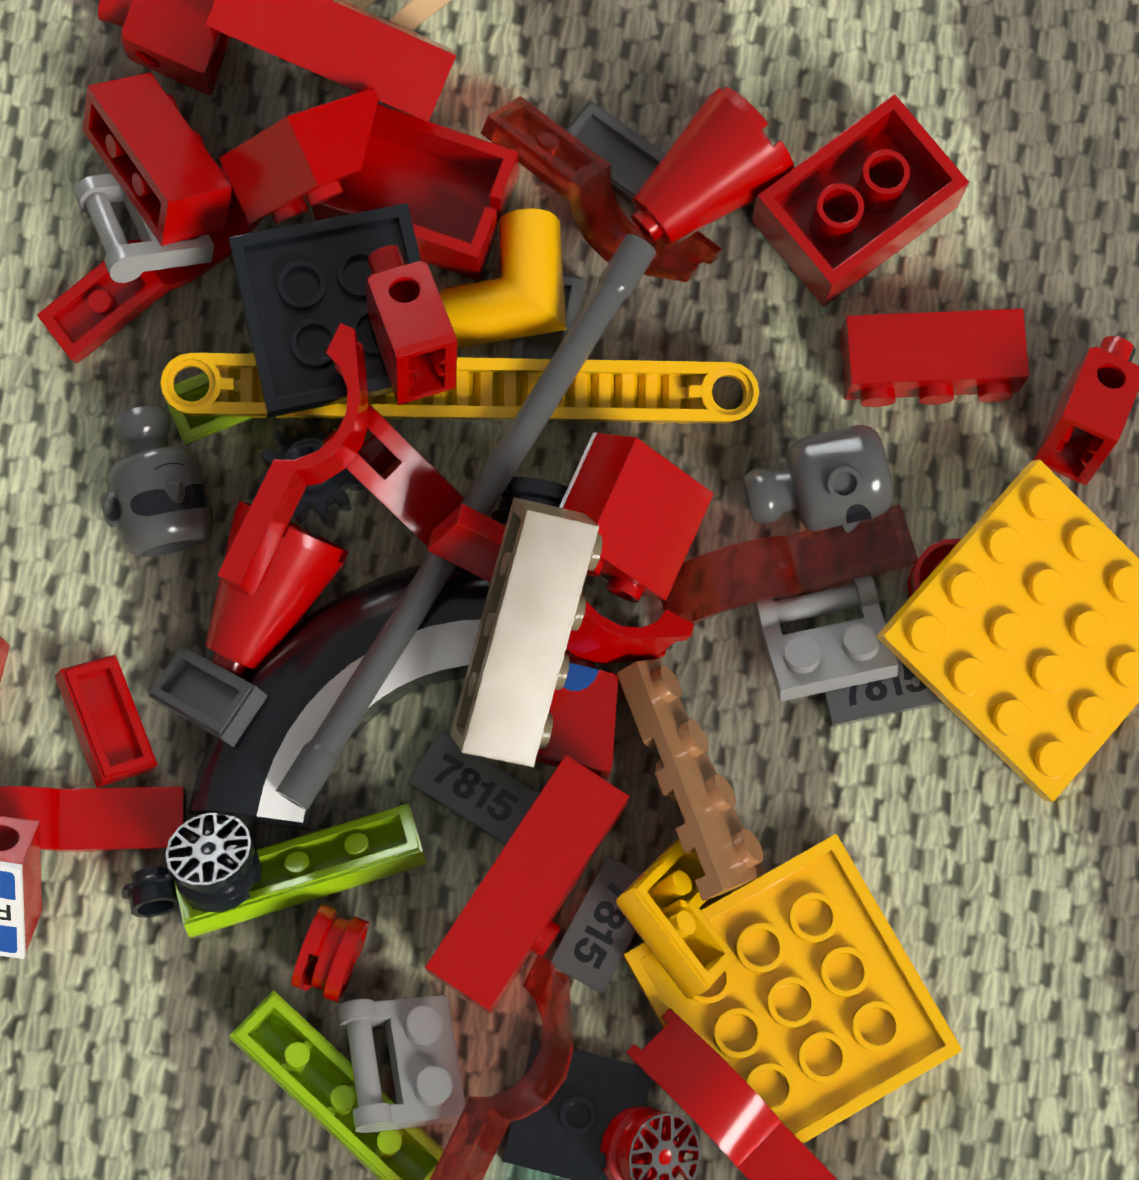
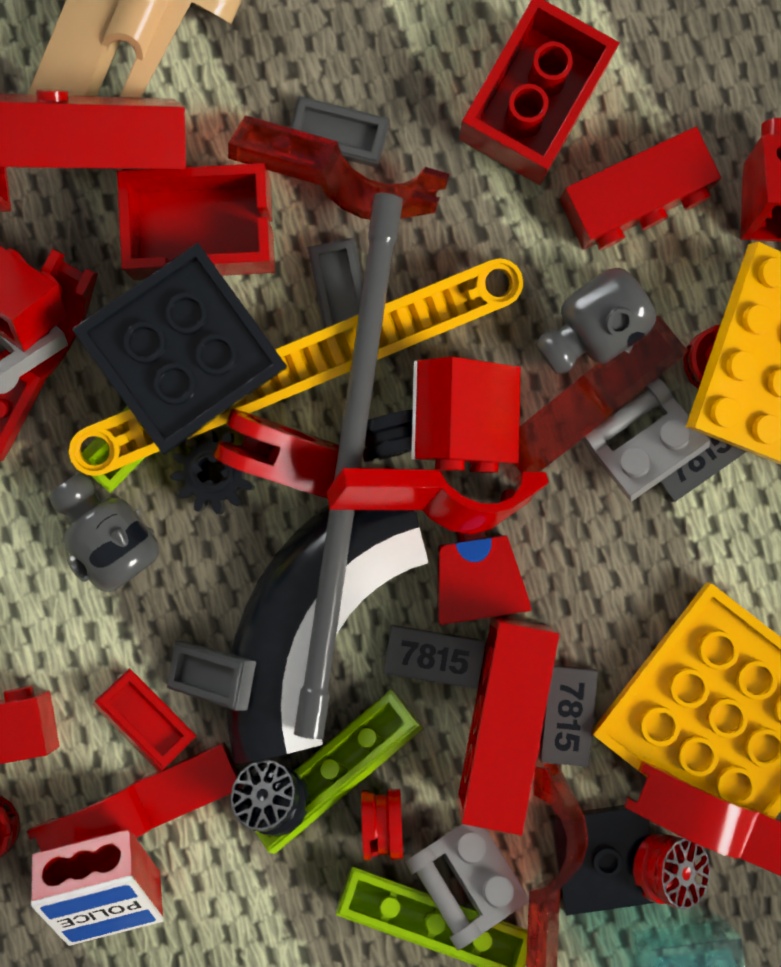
camera: 15 degrees left, 10 degrees up
black plate [121,866,179,918] -> none
red cone [205,501,349,676] -> none
red piece [217,323,370,598] -> none
red slope [219,88,379,225] -> none
red torso [366,245,457,405] -> none
yellow brick [440,208,567,349] -> none
brick [450,497,602,767] -> none
yellow brick [616,837,736,999] -> none
medium nougat wing [617,658,766,901] -> none
red cone [631,87,795,244] -> none

